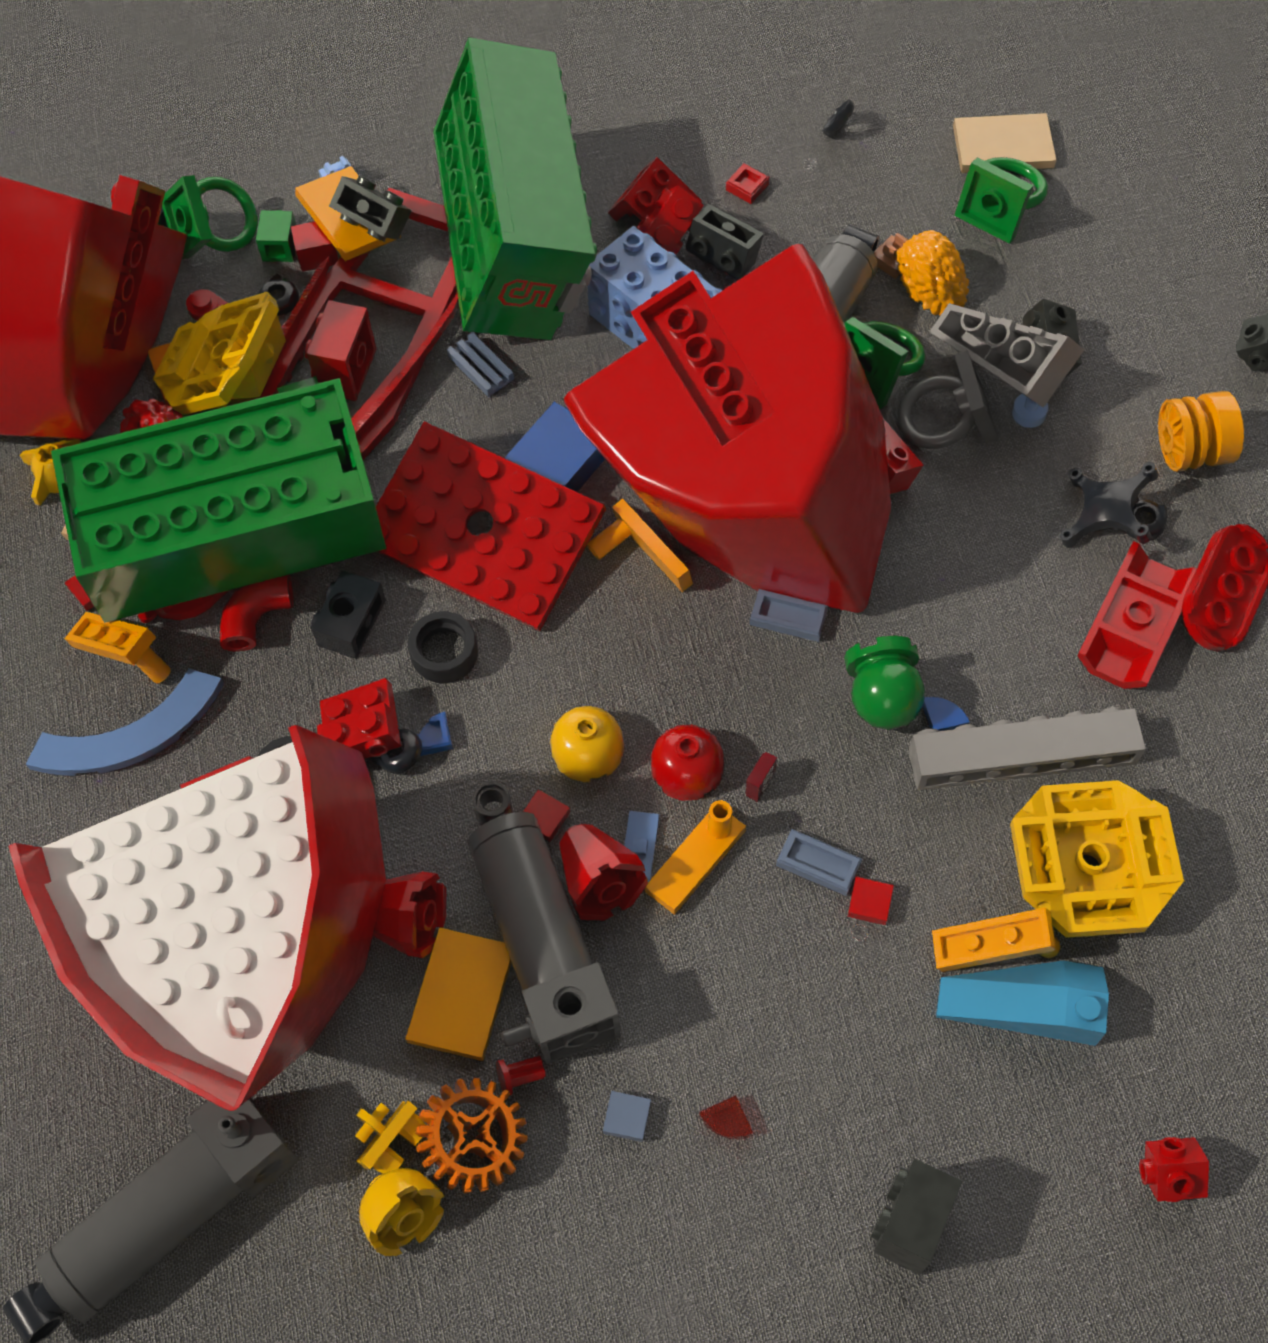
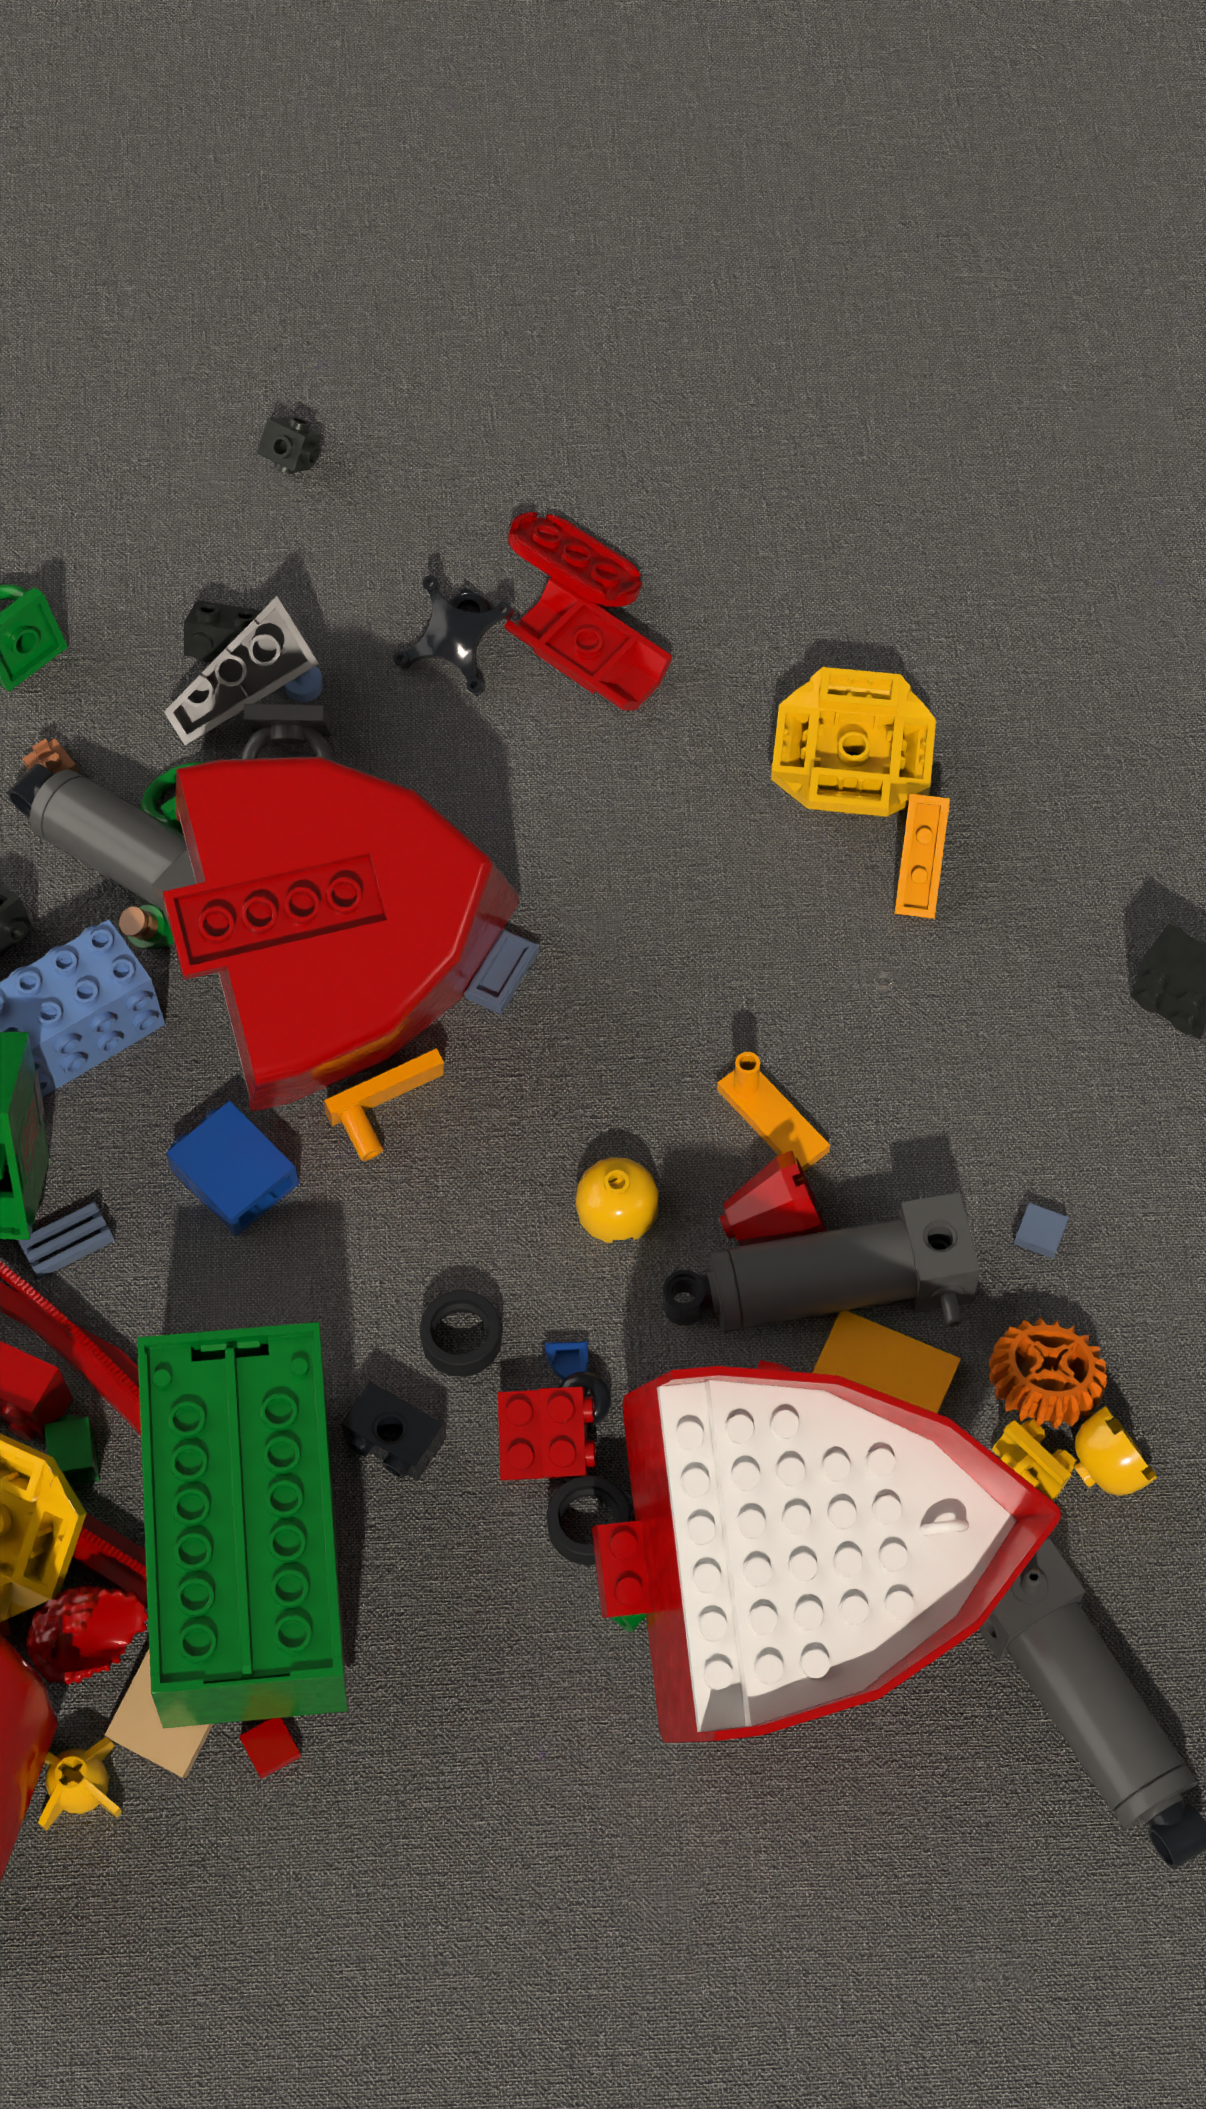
camera: 80 degrees left, 0 degrees up
medium blue tile [26,668,224,776] -> none
light orange piece [64,611,171,683] -> none
red cylinder [220,574,294,652] -> none
red plate [376,421,606,632] -> none
red piece [496,1056,546,1096] -> none
red tile [523,789,570,842] -> none
medium blue piece [624,811,659,882] -> none
red cylinder [651,724,724,801] -> none
clear red tile [699,1095,753,1139] -> none
dark red tile [745,752,777,802] -> none
sand blue tile [776,829,862,896] -> none
green tile [844,635,925,730] -> none
red tile [847,877,894,925] -> none
light orange piece [896,230,969,316] -> none
light grey brick [909,707,1146,790] -> none
blue tile [922,697,970,731] -> none
dark azure wedge [936,960,1109,1046] -> none
red brick [1139,1137,1209,1202] -> none
light orange wheel [1158,391,1244,472] -> none

